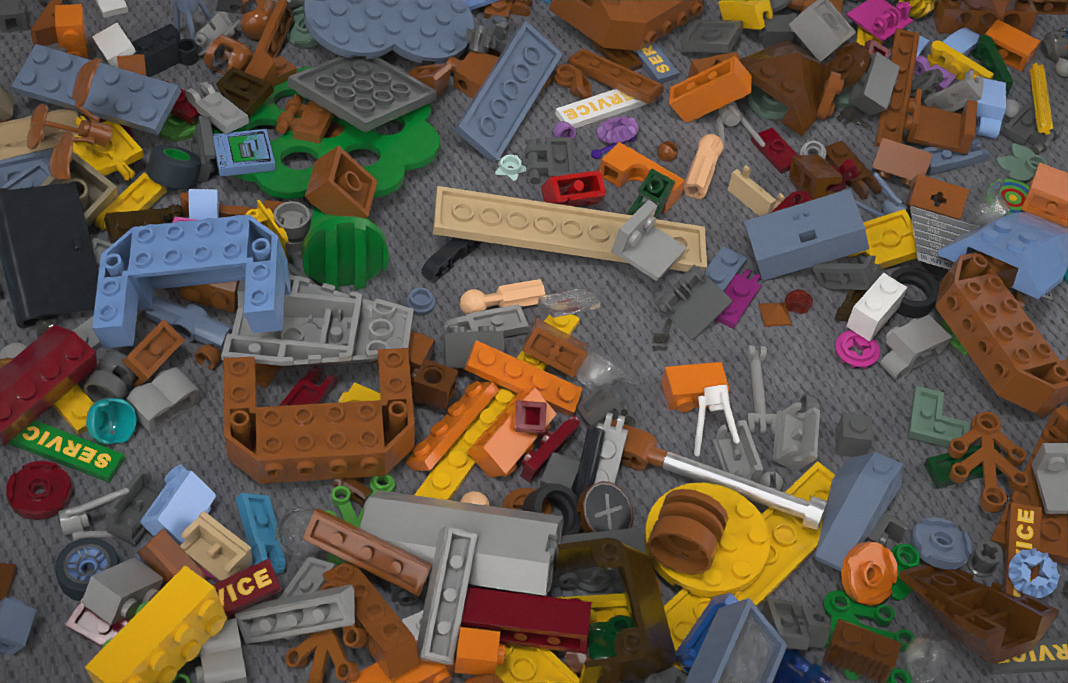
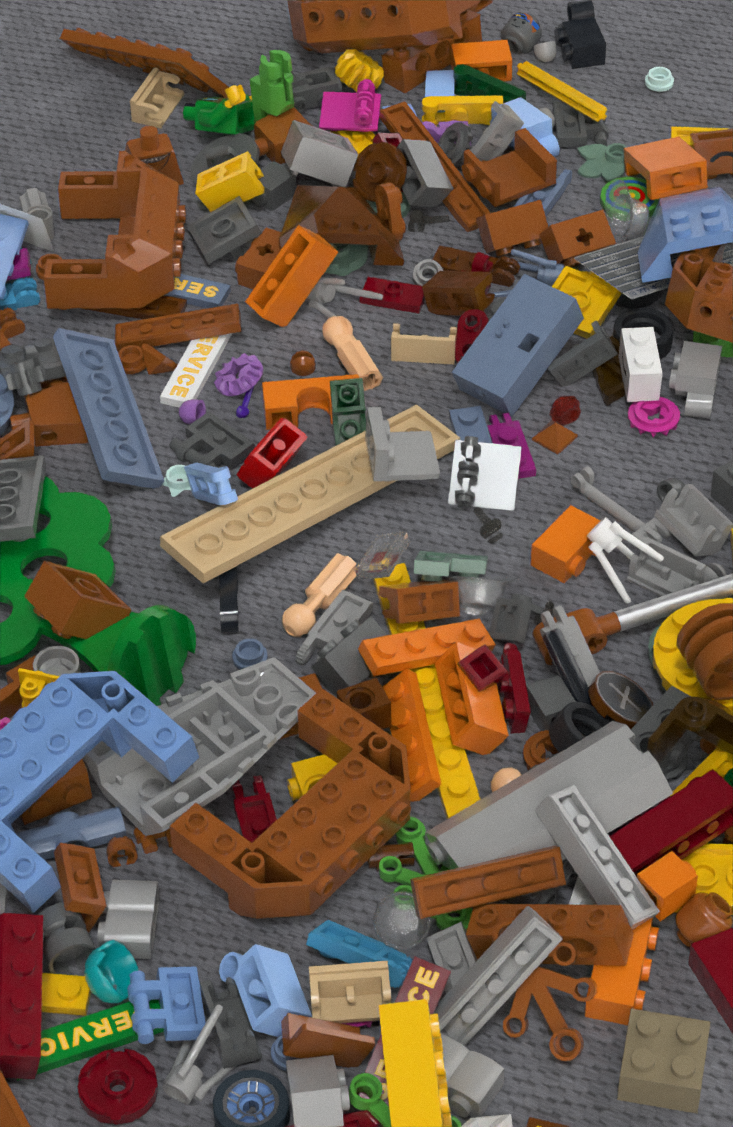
camera: 35 degrees left, 5 degrees down
none -> medium blue plate [127,967,206,1044]
none -> light blue plate [184,462,238,505]
none -> sand green plate [414,551,488,581]

